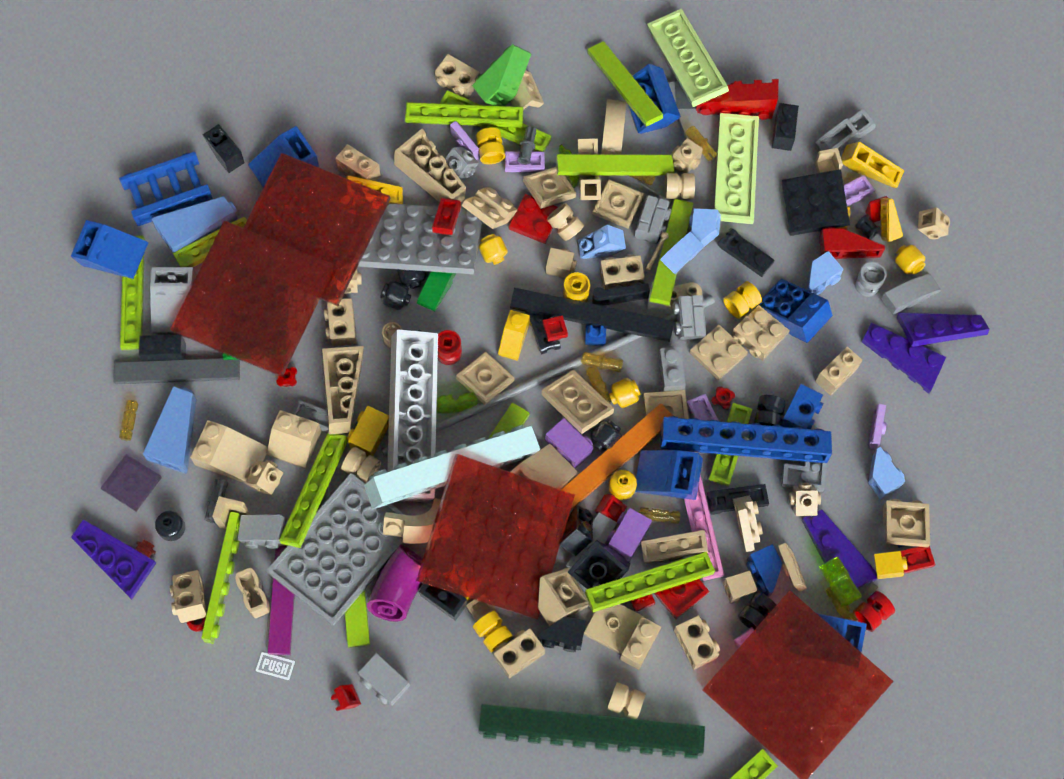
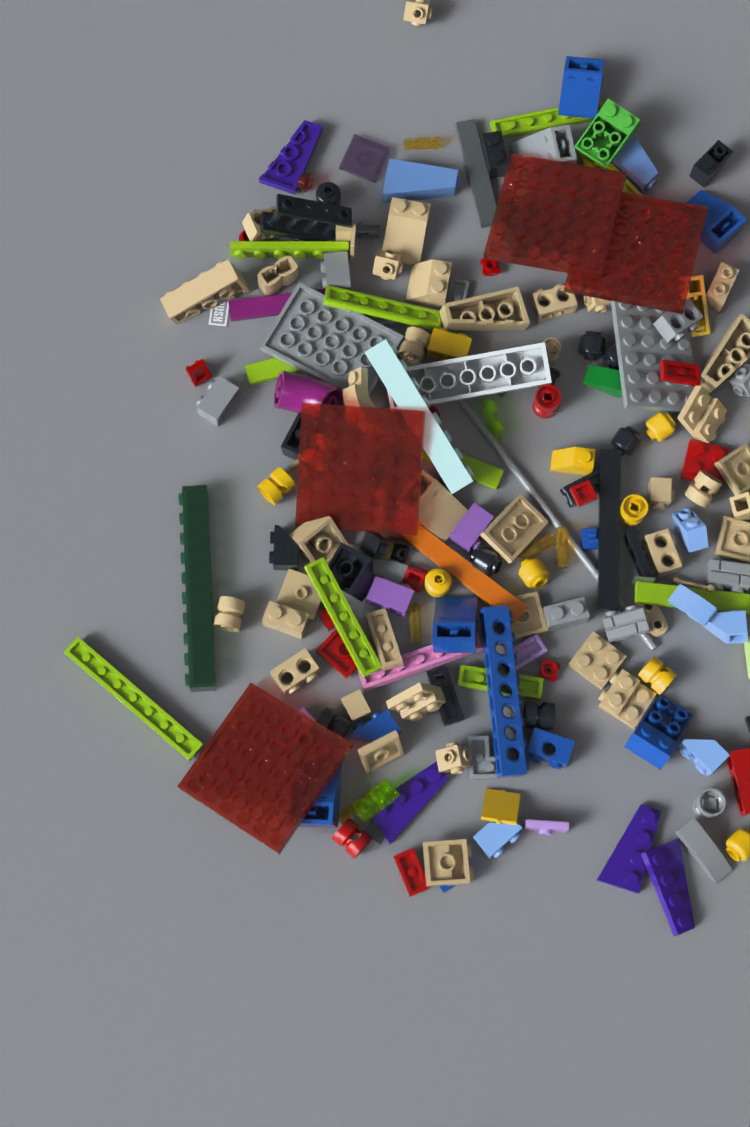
camera: 80 degrees right, 5 degrees up
blue fence [119,152,213,226] -> none
tan plate [456,352,515,405] -> none
tan brick [494,629,545,679] -> none
black plate [718,228,775,277] -> none
tan brick [816,347,863,396] -> none
yellow brick [874,551,907,579] -> none
none -> tan wedge [160,259,250,324]
none -> black fence [260,194,352,241]
none -> yellow piece [481,788,521,825]
none -> bright green slope [574,98,641,169]
none -> black head [611,426,641,457]
none -> light grey brick [653,298,703,343]

